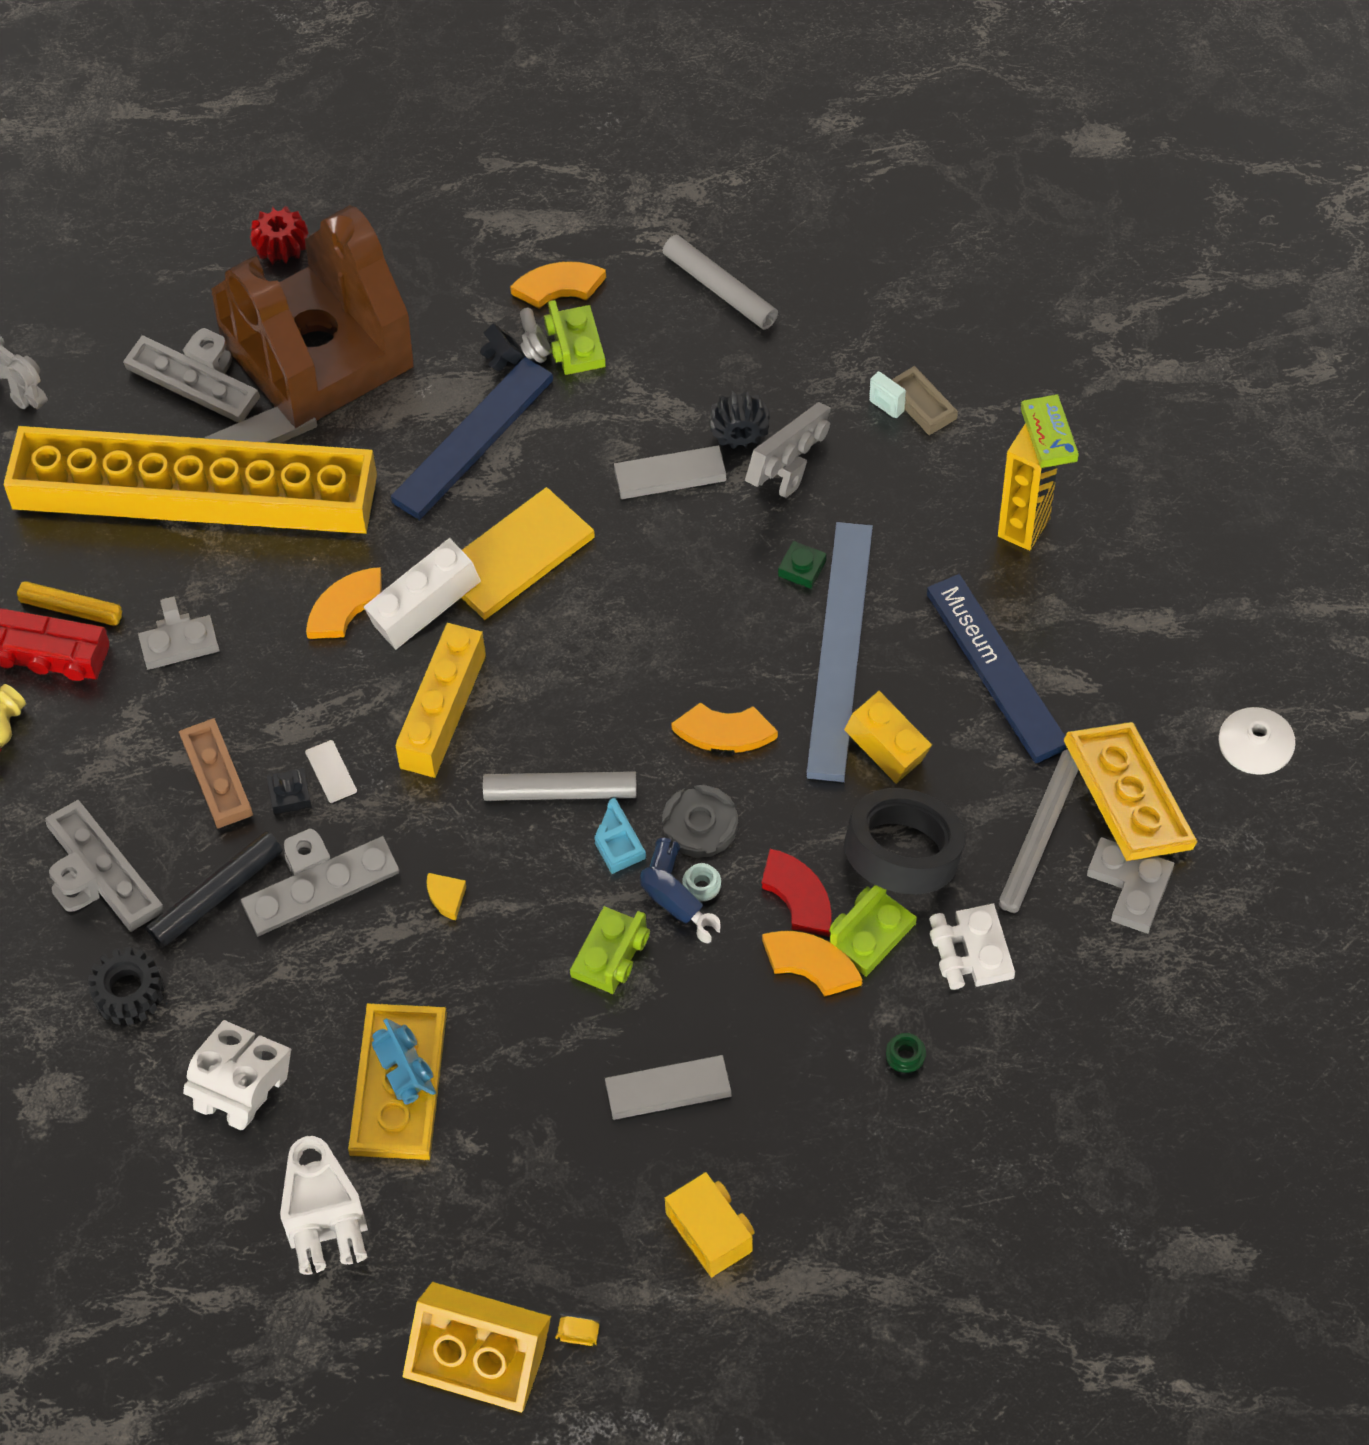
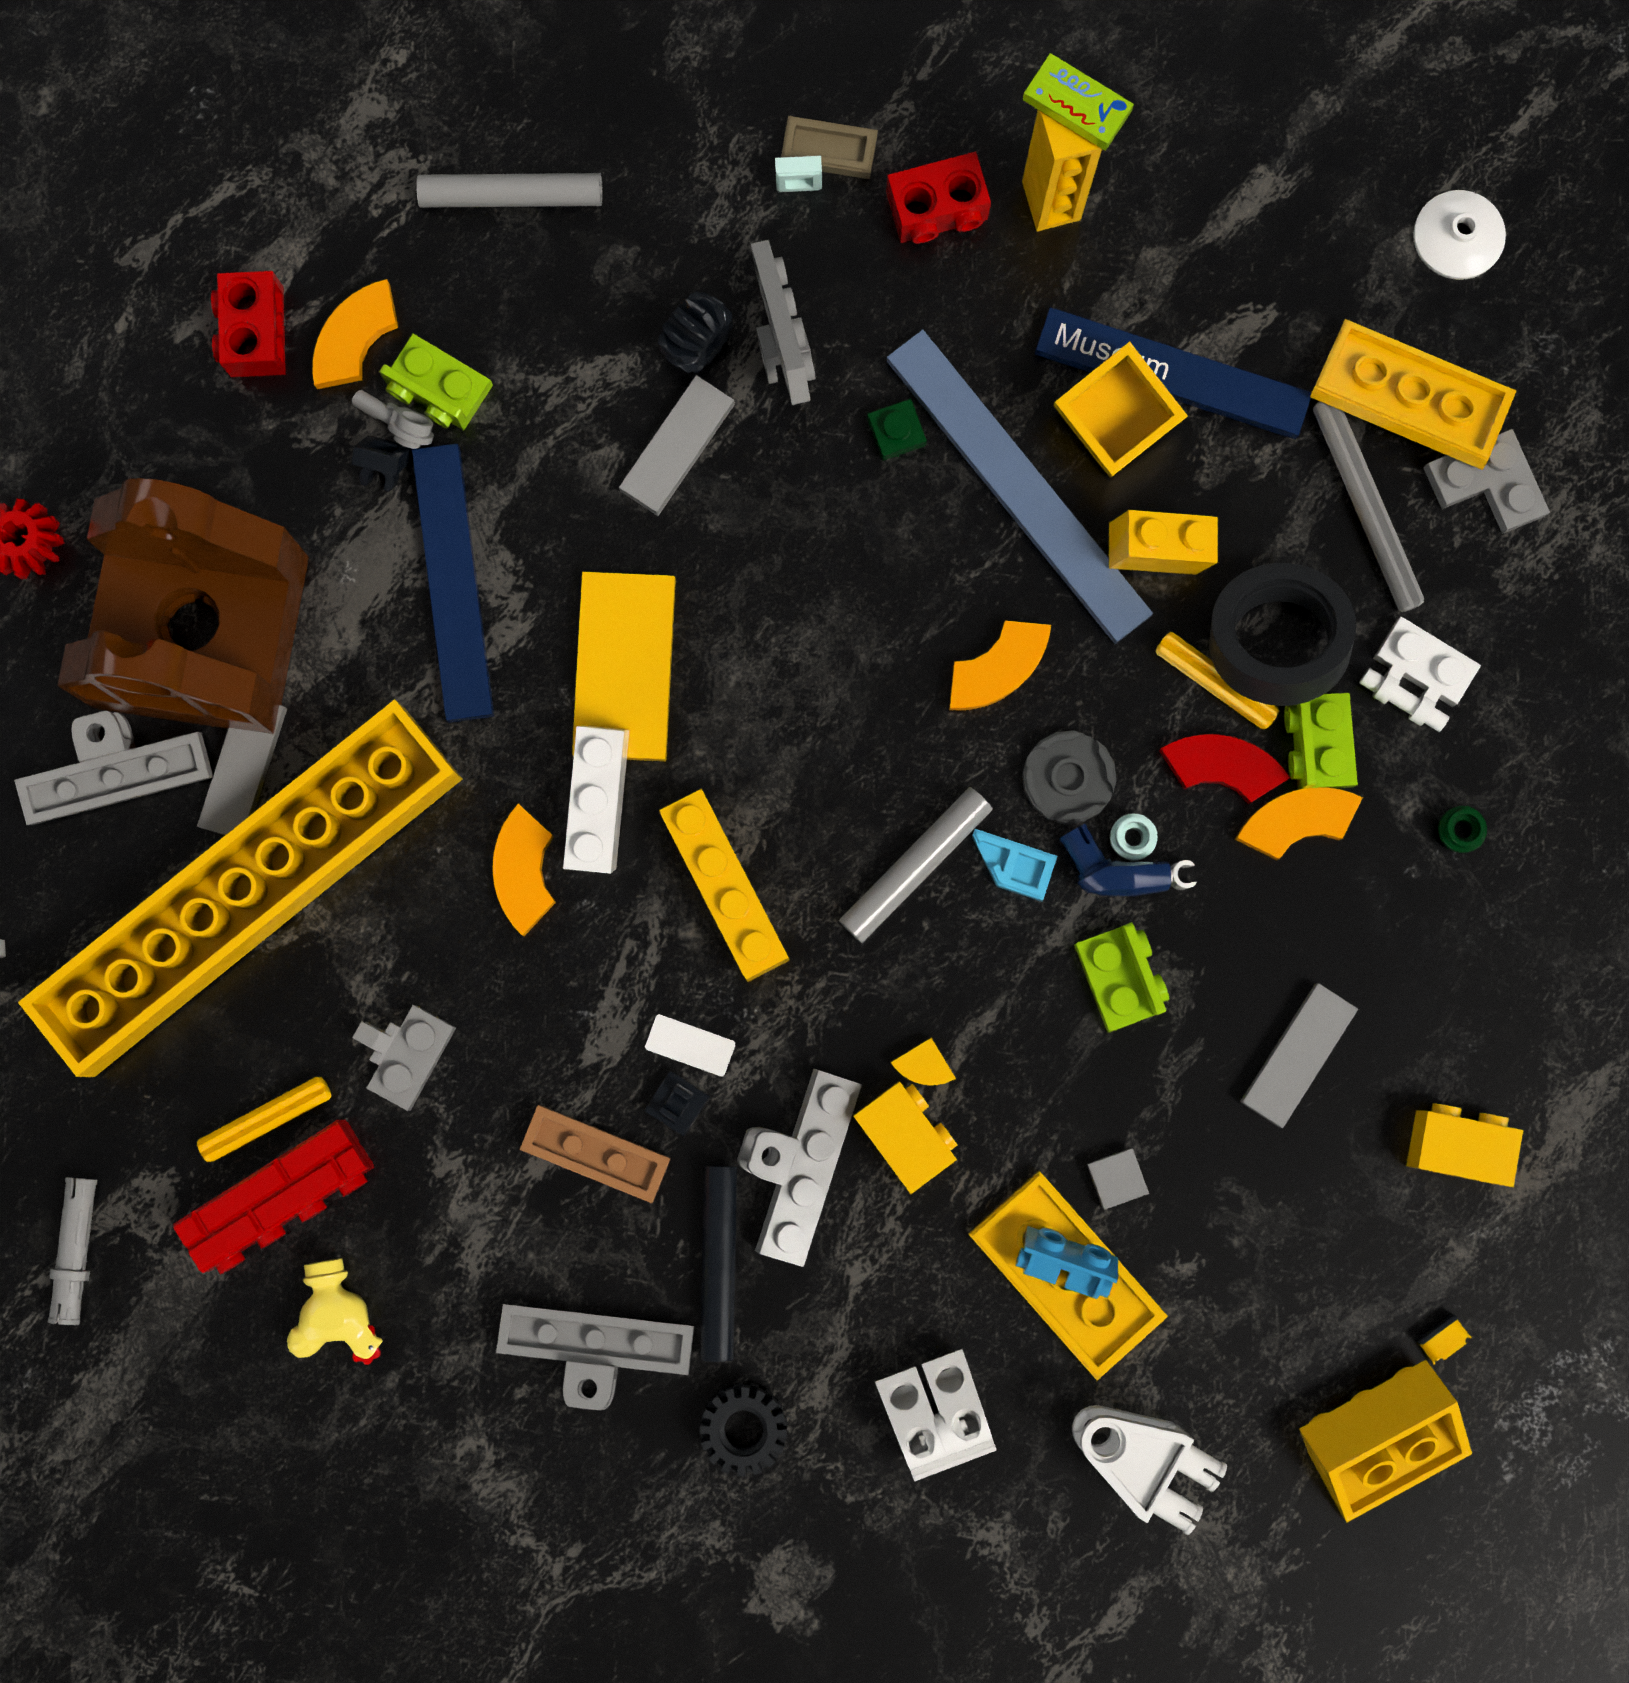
camera: 45 degrees left, 25 degrees up
none -> red brick [211,271,286,377]
none -> yellow brick [853,1082,958,1194]
none -> red brick [886,151,991,244]
none -> yellow piece [1053,341,1188,478]
none -> light grey tile [1086,1148,1149,1210]
none -> yellow axle [1156,632,1280,729]

